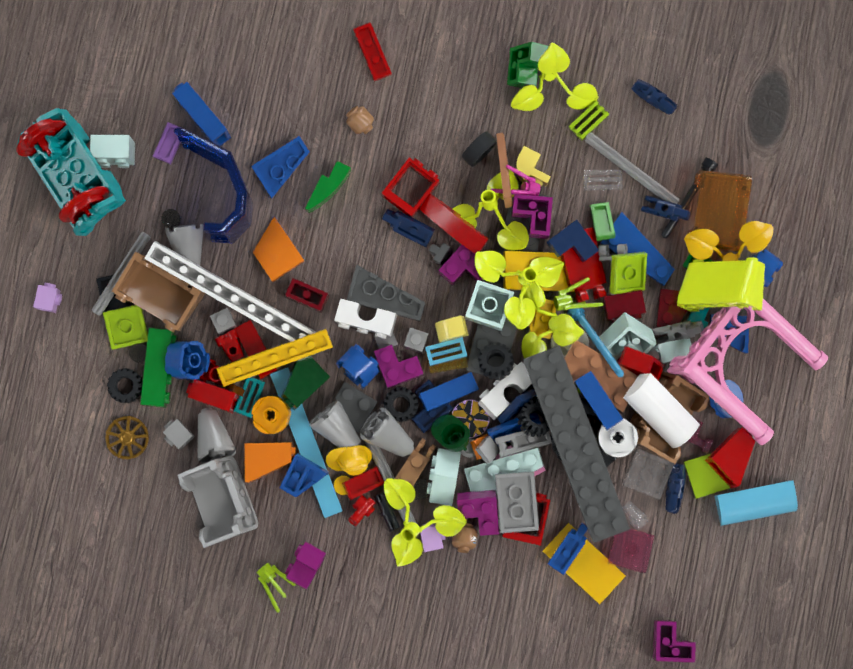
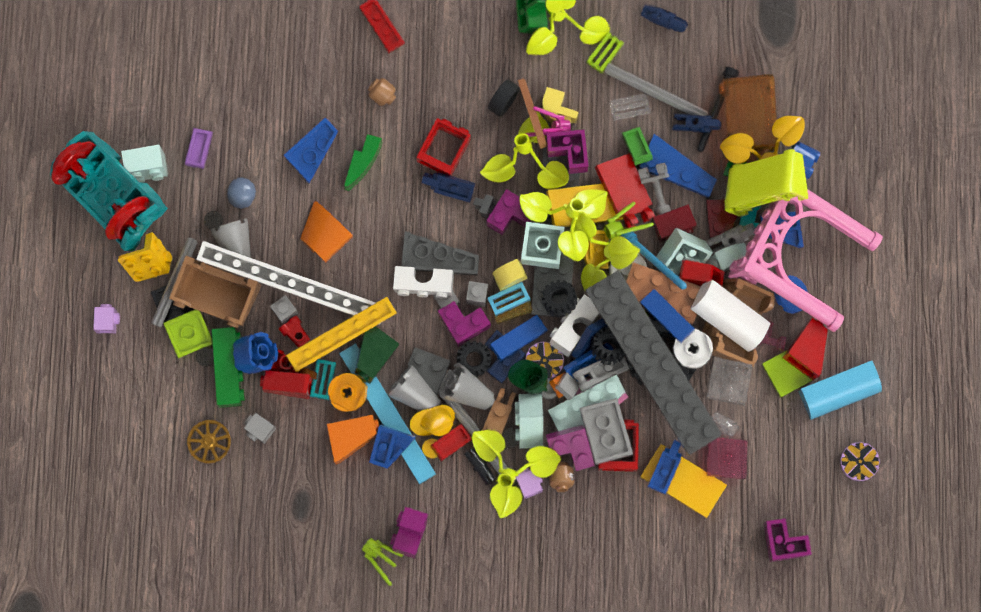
camera: 10 degrees left, 5 degrees down
black tyre [107,368,143,403] -> none
blue slope [172,82,231,149] -> none
clear blue windscreen [174,127,253,244] -> none
light grey windscreen [178,456,258,548] -> none
light grey cone [197,408,236,463] -> none
red tile [234,320,278,379] -> none
dark red brick [285,278,329,313] -> none
blue brick [336,344,380,389] -> none
red plate [348,495,375,527] -> none
red slope [419,193,489,254] -> none
dark blue tile [547,220,599,262] -> none
lime tile [610,252,647,294] -> none
dark blue hinge [665,463,685,514] -> none
none -> yellow bracket [118,232,172,282]
none -> sand blue hair [227,177,256,209]
none -> tile [840,442,880,481]

